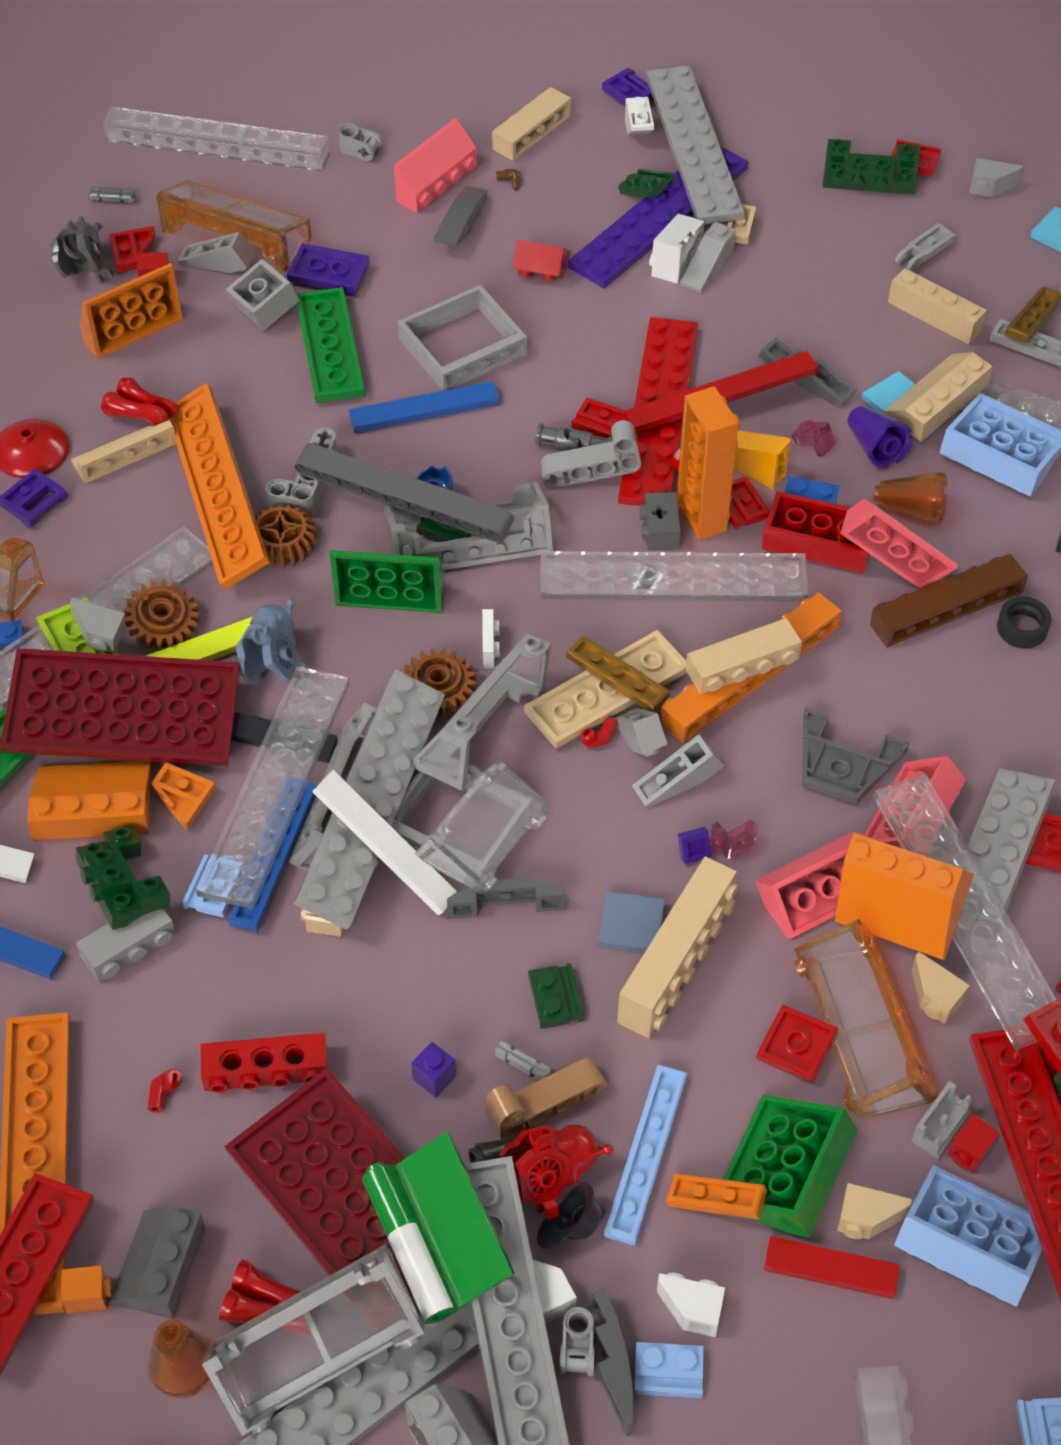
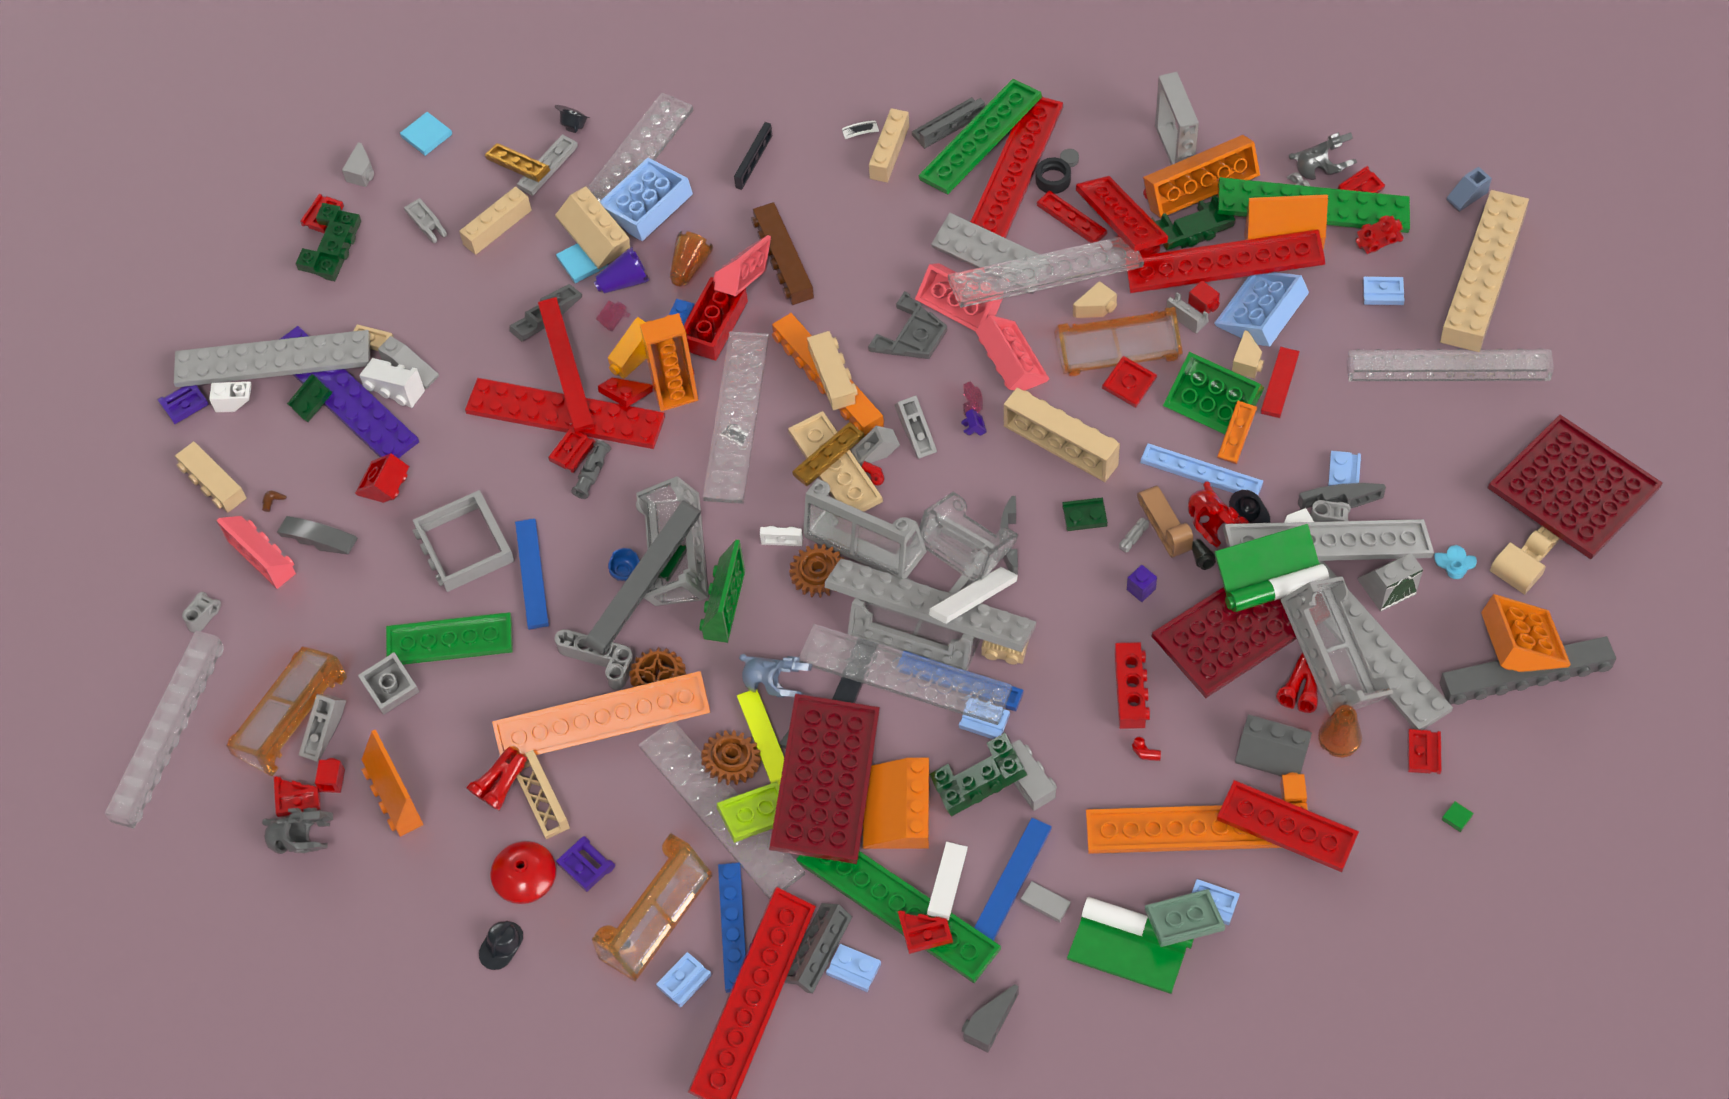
camera: 80 degrees left, 5 degrees up
light grey slope [70,597,126,654] -> none
dark grey axle [89,187,135,203] -> none
orange wing [151,763,216,830] -> none
dark purple plate [287,243,370,295] -> none
light grey beam [541,421,641,488] -> none
sand blue tile [598,891,665,953] -> none
dark grey brick [639,492,681,550] -> none
white slope [657,1272,725,1337] -> none
orange slope [835,833,974,960] -> none
black tyre [997,596,1052,648] -> none

